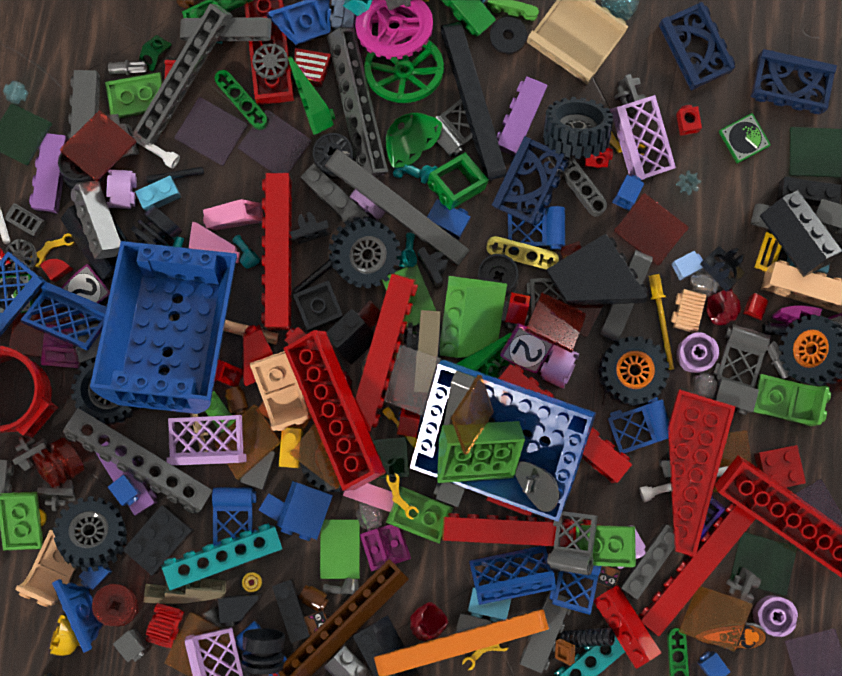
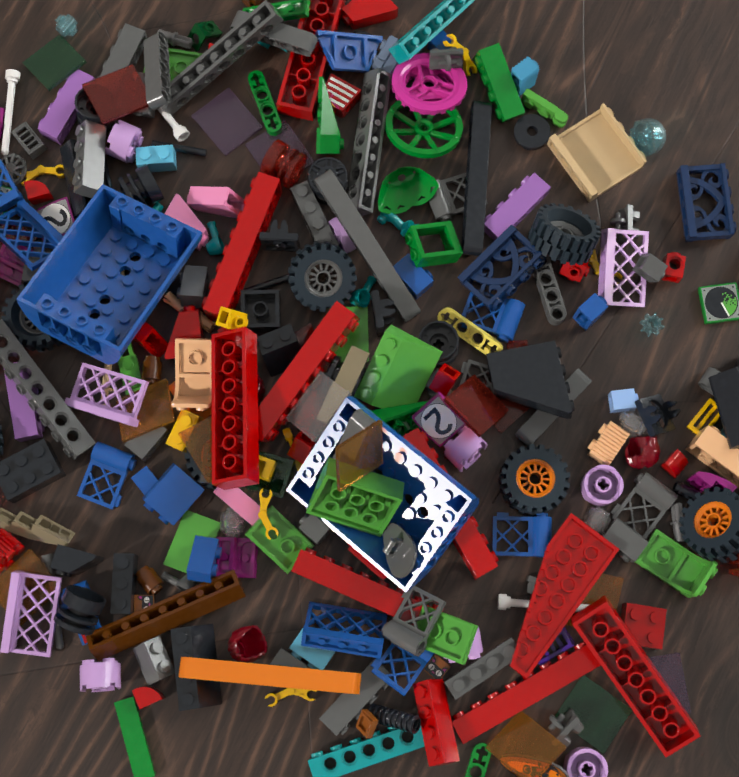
camera: 25 degrees right, 5 degrees down
blue brick [108,475,141,506] -> none
teal brick [161,523,282,590] -> none
yellow tile [242,572,262,592] -> none
dark grey wheel [252,44,289,79] -> none
clear red piece [614,193,689,266] -> none
yellow piece [649,274,674,370] -> none
none -> dark grey beam [144,32,171,110]
none -> dark grey brick [177,265,209,308]
none -> blue brick [186,535,222,583]
none -> yellow brick [215,306,248,330]
none -> yellow panel [259,455,277,482]
none -> clear red wheel [260,139,307,189]
none -> dark grey brick [632,253,668,282]

